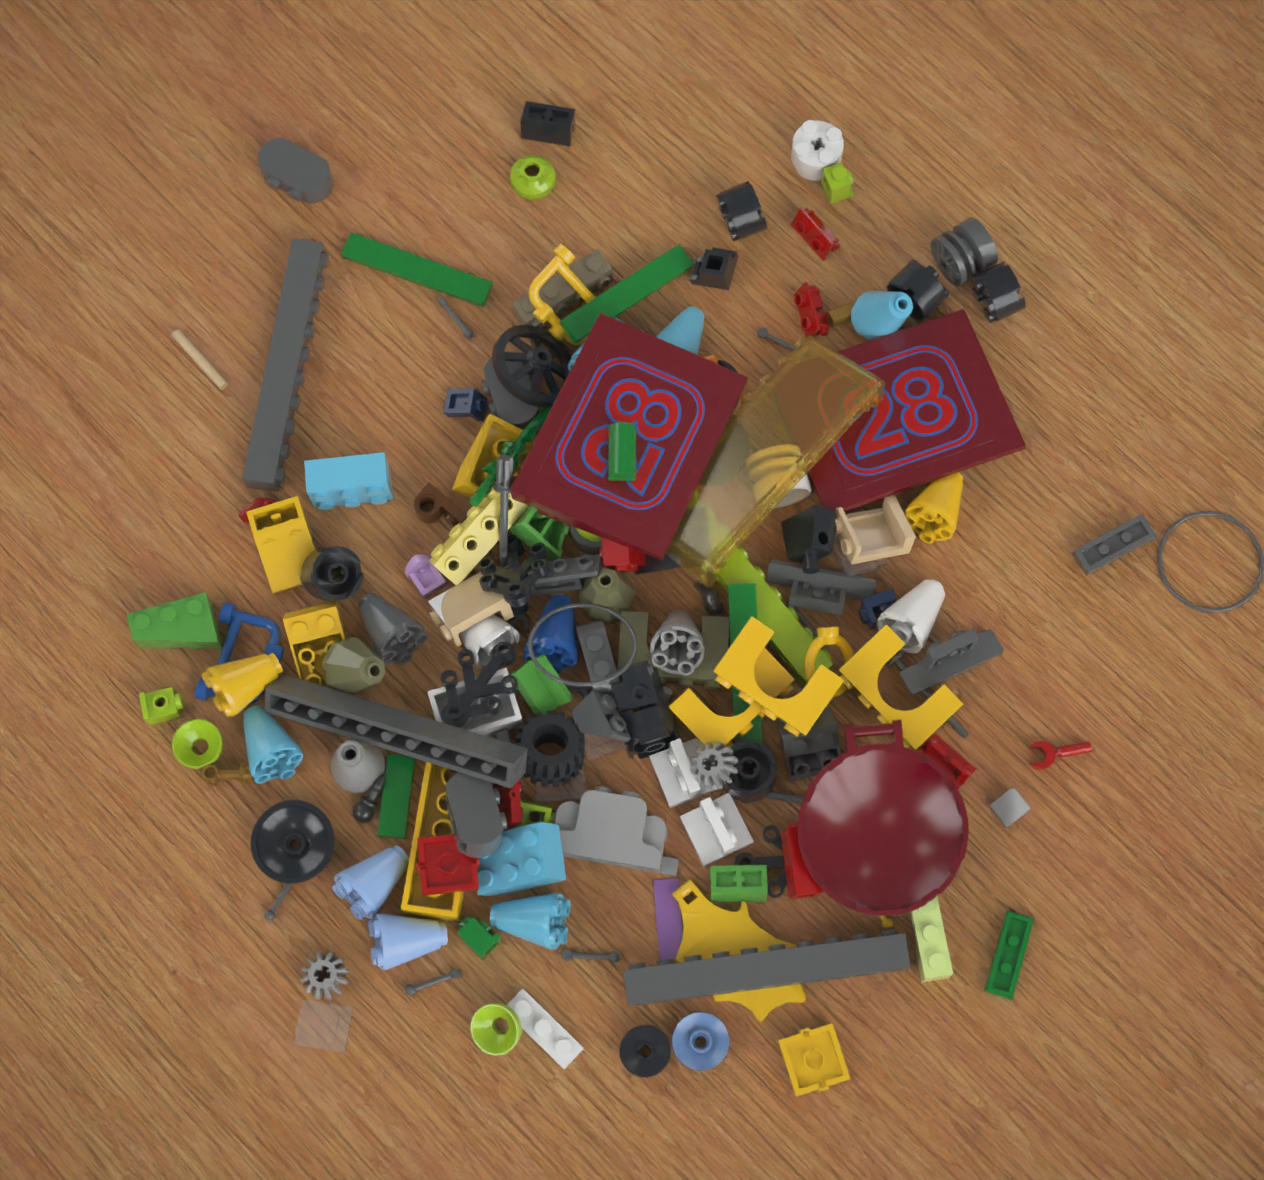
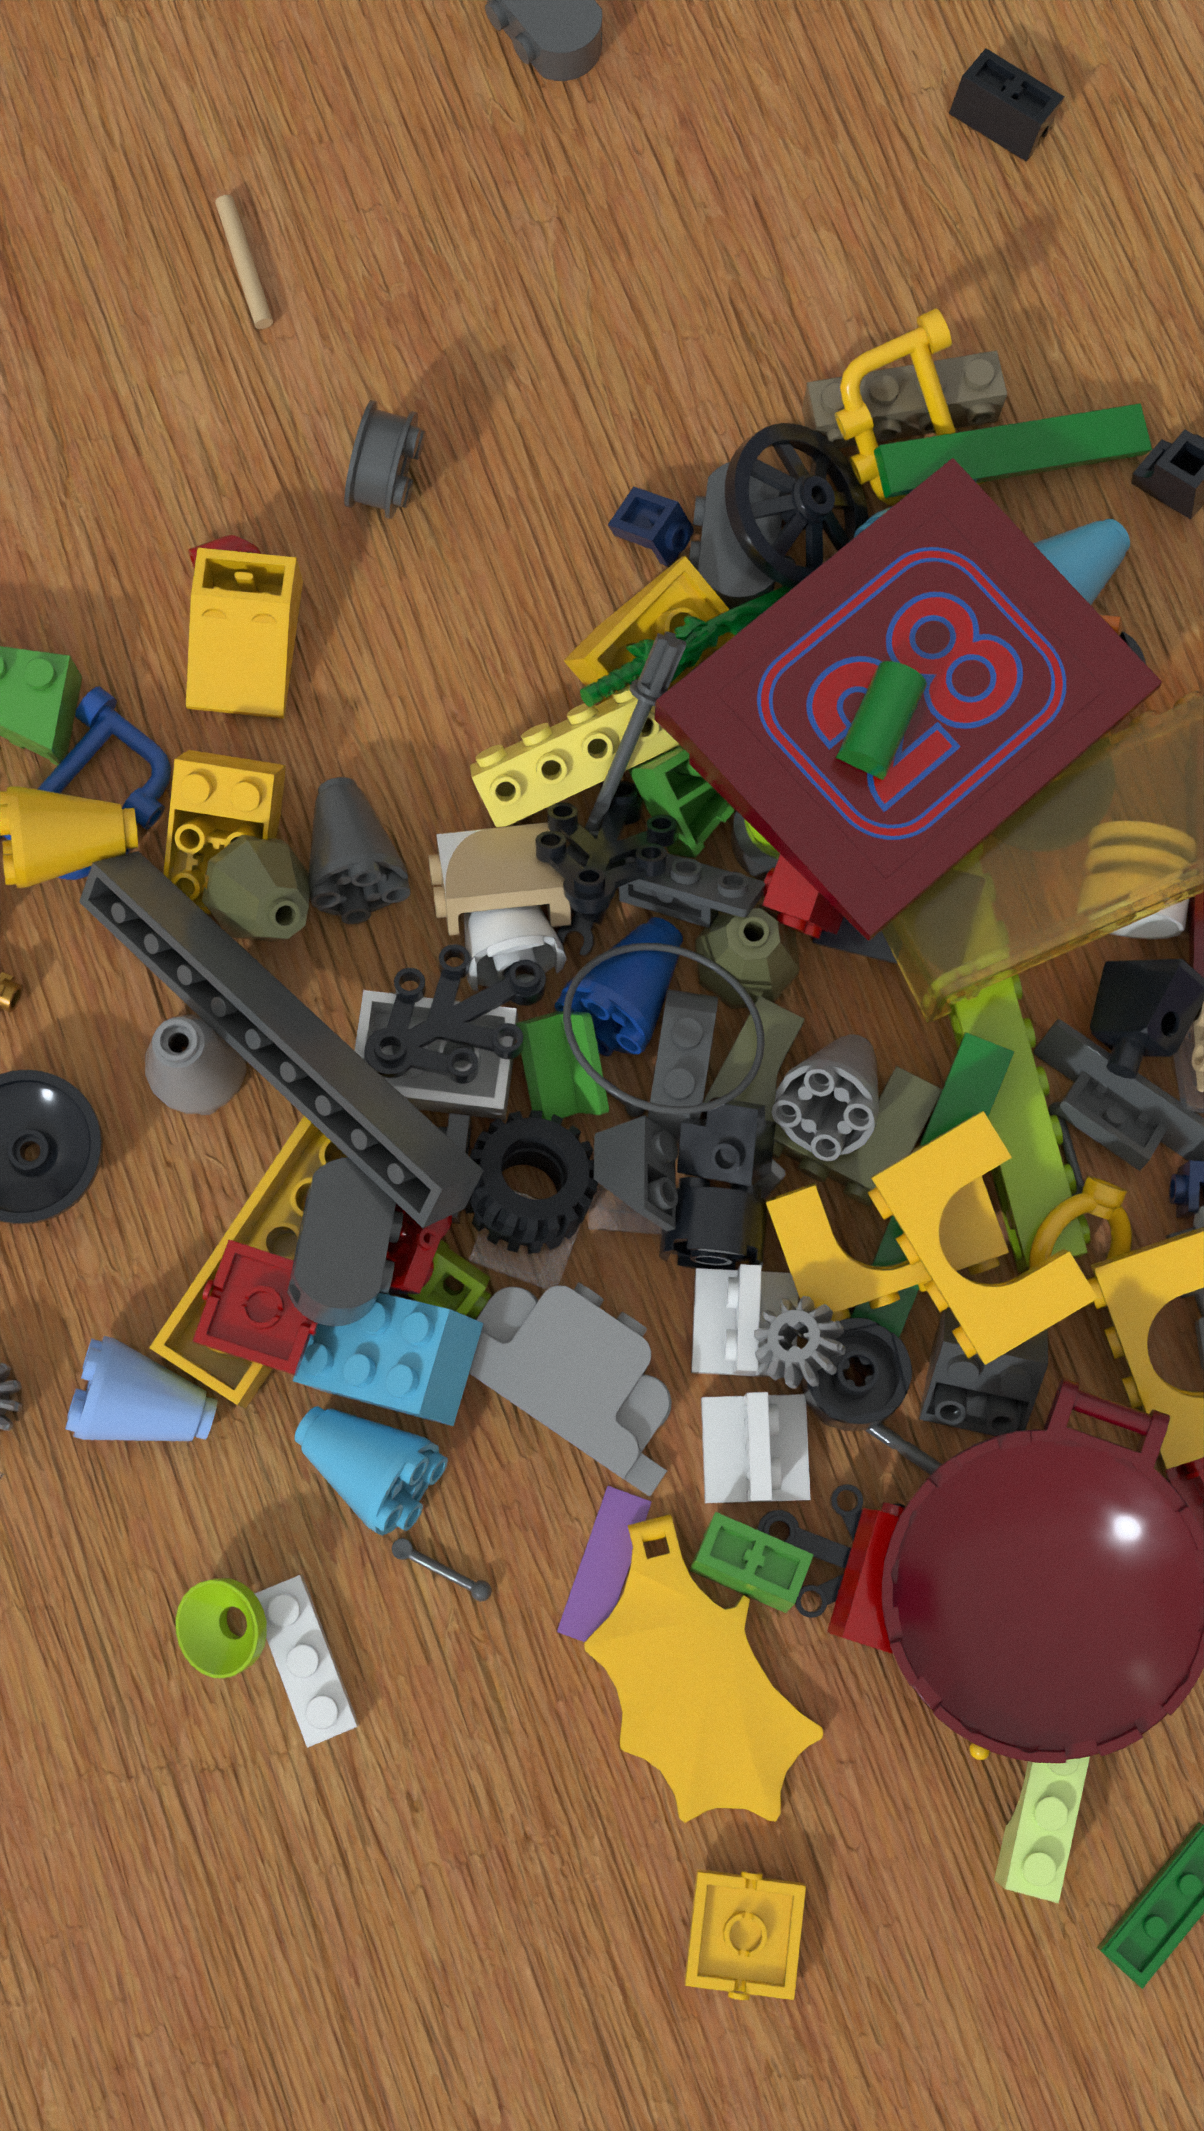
camera: 20 degrees right, 5 degrees up
dark grey brick [242,238,329,492] -> none
medium azure cone [243,705,303,784] -> none
black brick [300,547,363,601] -> none
medium azure brick [304,452,393,510] -> none
light blue cone [332,845,409,920] -> none
green tile [341,232,493,308] -> none
pearl dark grey bar [353,775,386,823] -> none
green tile [377,754,416,839] -> none
lavender tile [404,554,447,599] -> none
dark grey hinge [405,969,462,995] -> none
reddish brown plate [414,482,468,527] -> none
dark grey hinge [437,296,473,339] -> none
green brick [457,915,502,960] -> none
lime piece [510,155,556,200] -> none
black piece [619,1025,671,1077] -> none
dark grey brick [623,929,911,1007] -> none
medium blue dish [672,1012,729,1071] -> none
clear smoke arm [694,578,724,616] -> none
none -> dark grey wheel [344,400,426,519]

